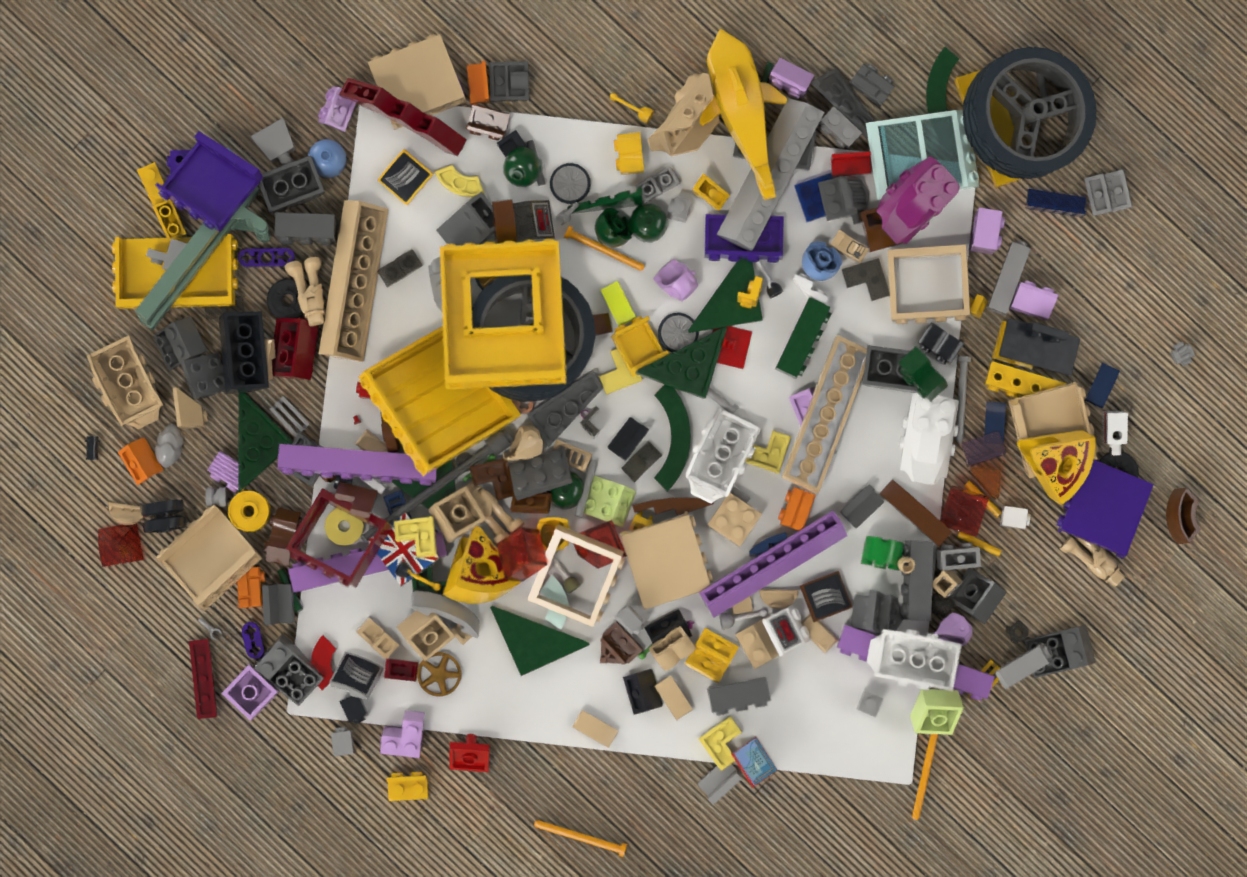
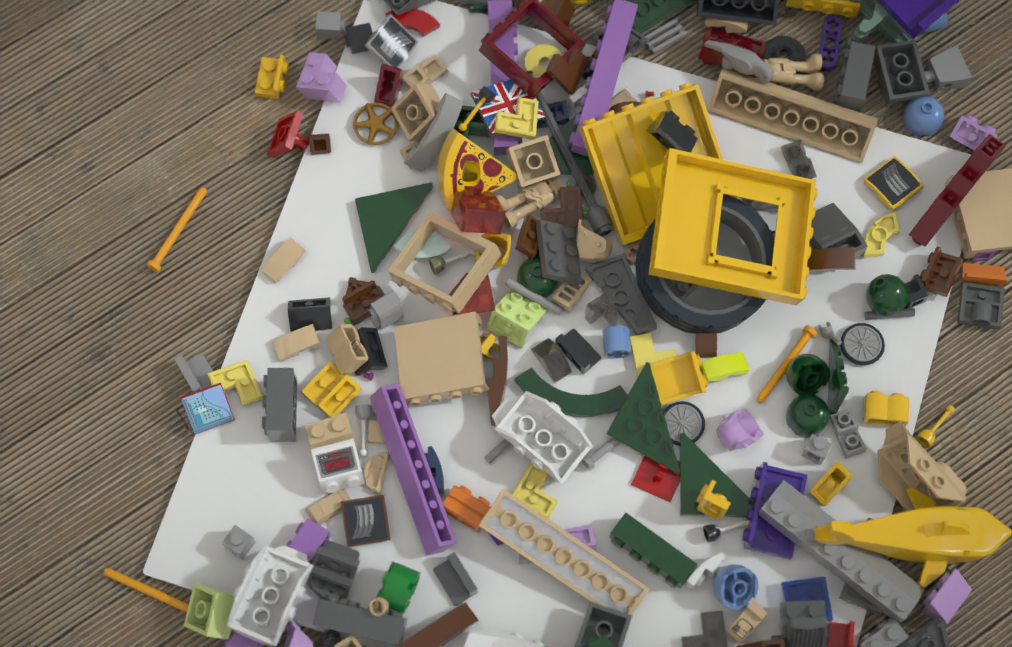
camera: 100 degrees right, 15 degrees down
clear smoke slope [513,200,555,243] -> none
tan brick [707,493,762,547] -> none
none -> reddish brown slope [309,133,331,155]
none -> medium blue piece [603,326,631,359]
none -> black slope [646,111,698,153]
none -> light grey animal [704,40,773,84]

